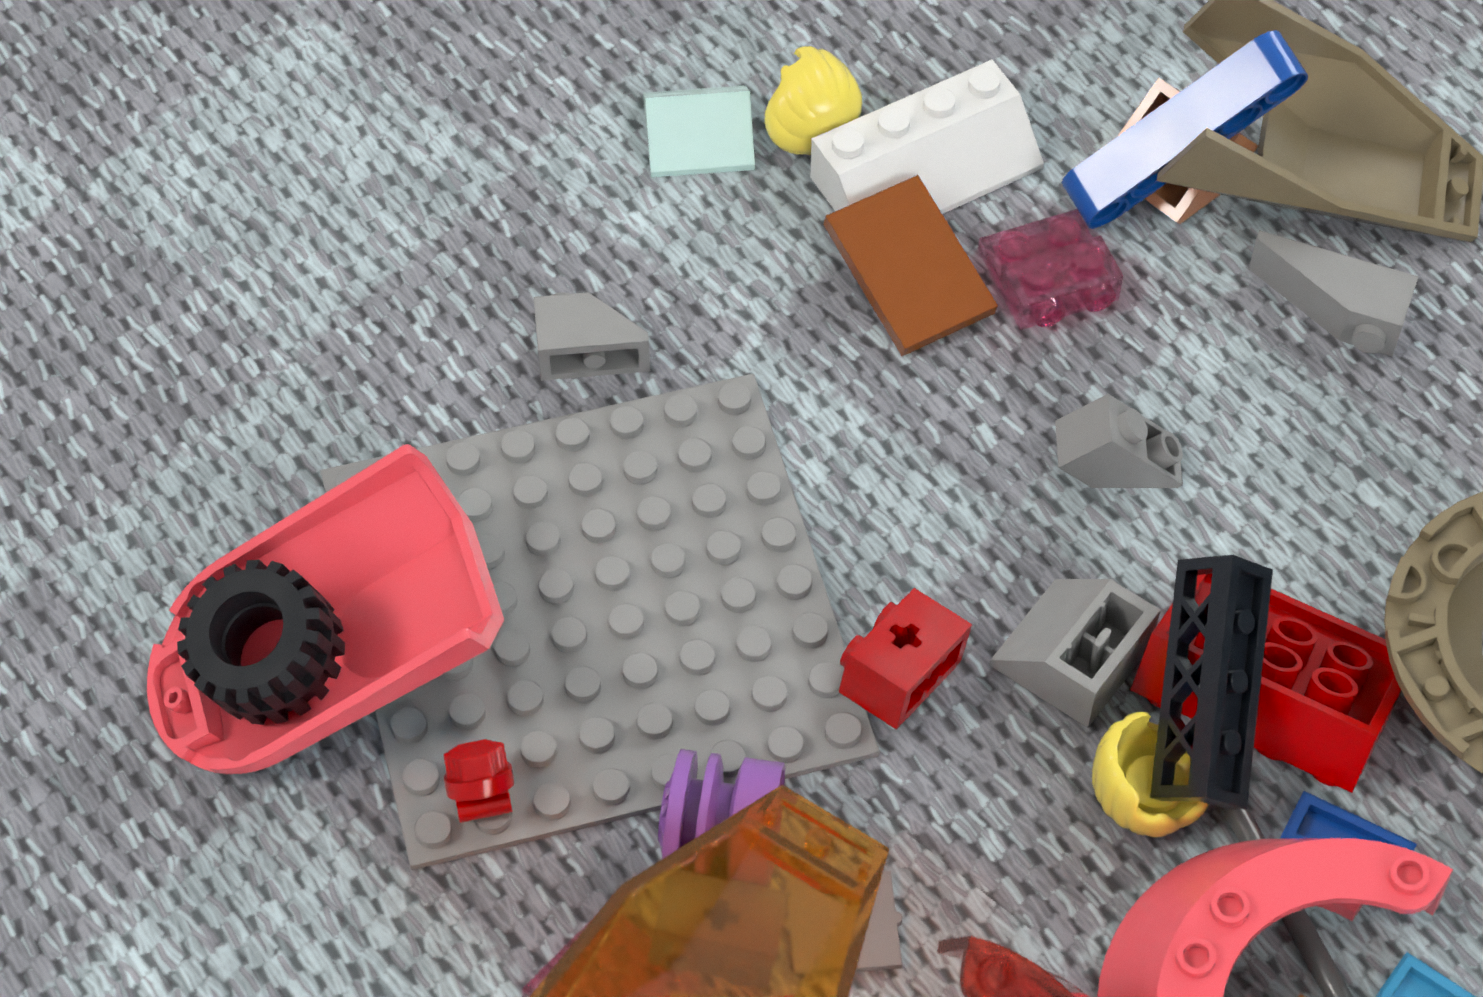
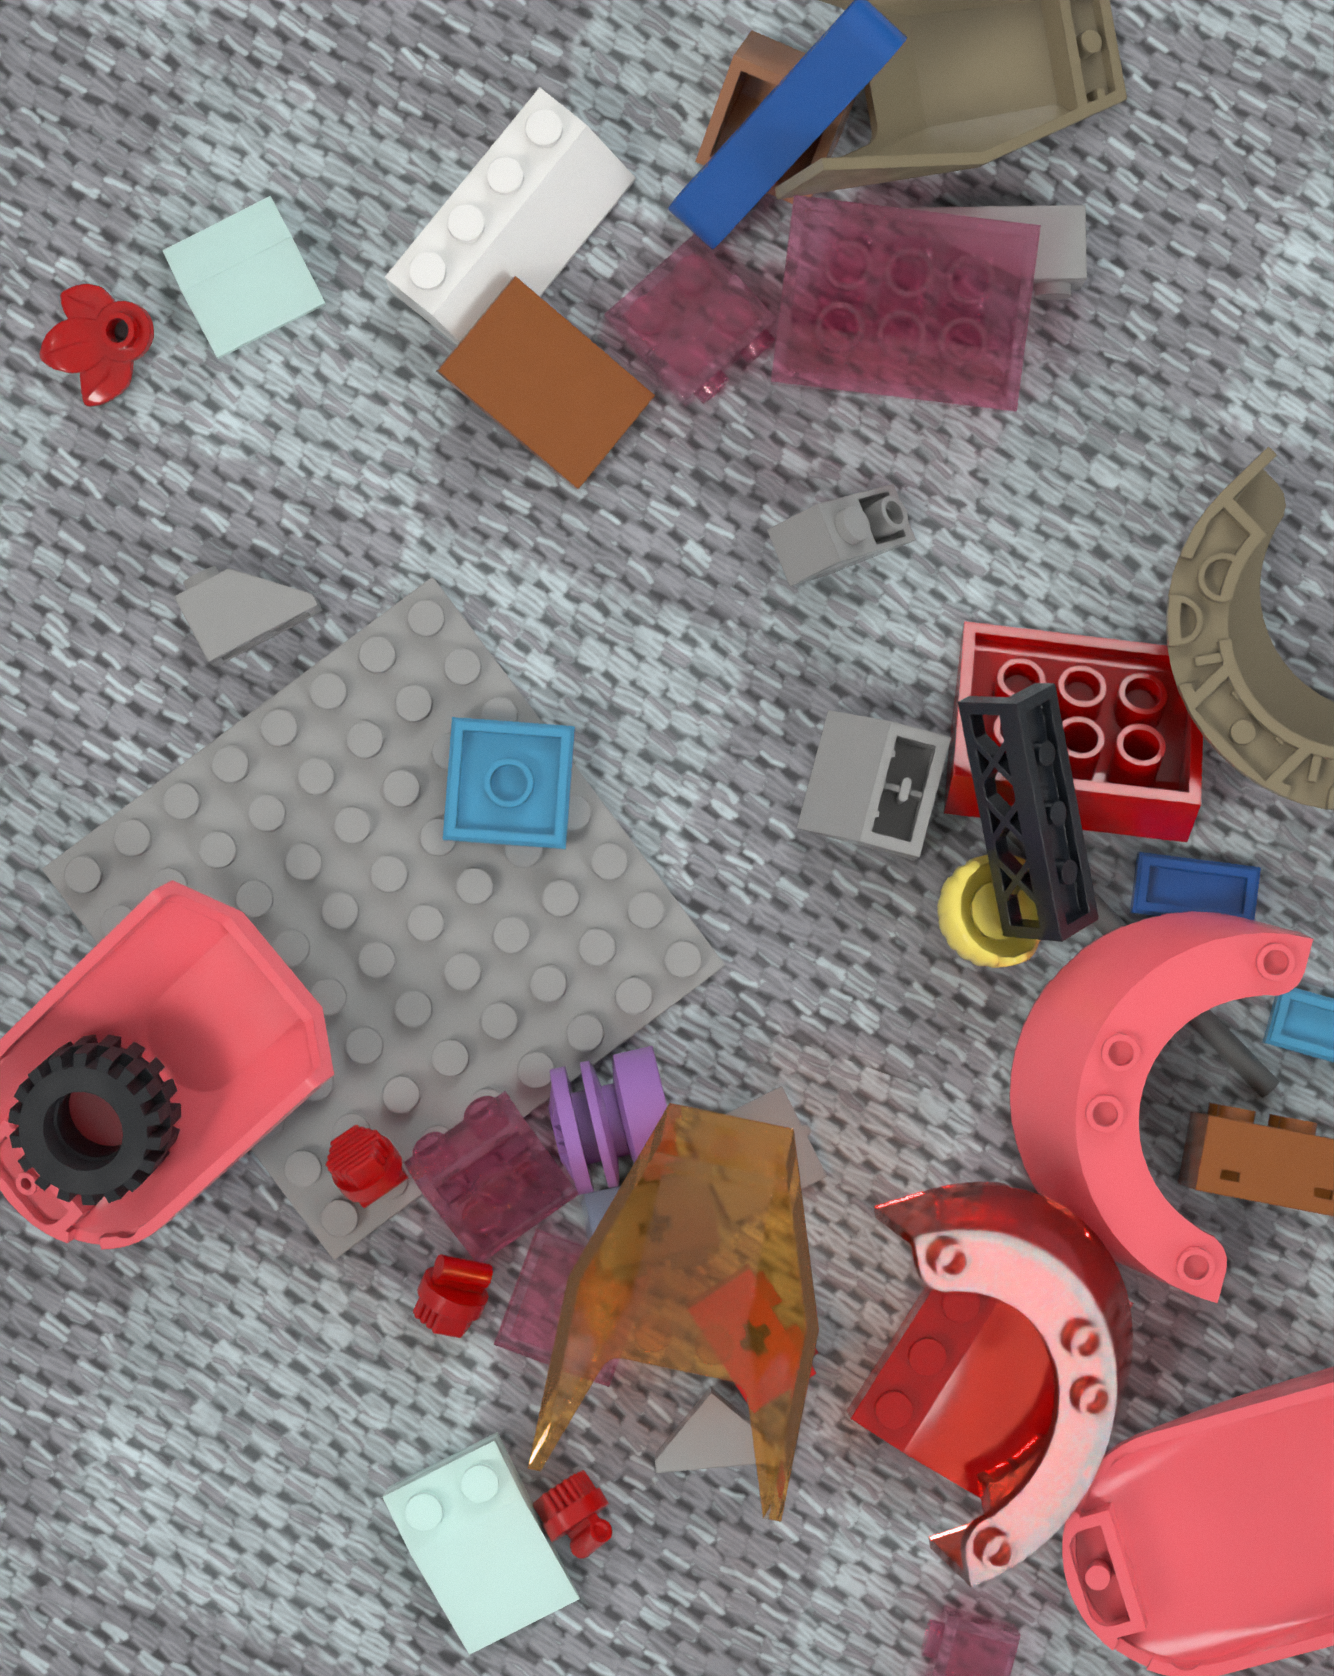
camera: 25 degrees left, 30 degrees up
light yellow piece [764,46,862,155] -> none
red brick [838,588,972,730] -> none
none -> red plate [39,284,154,407]
none -> clear pink plate [404,1091,578,1263]
none -> red piece [413,1254,493,1338]
none -> dark azure tile [443,717,575,850]
none -> clear pink slope [770,195,1041,414]

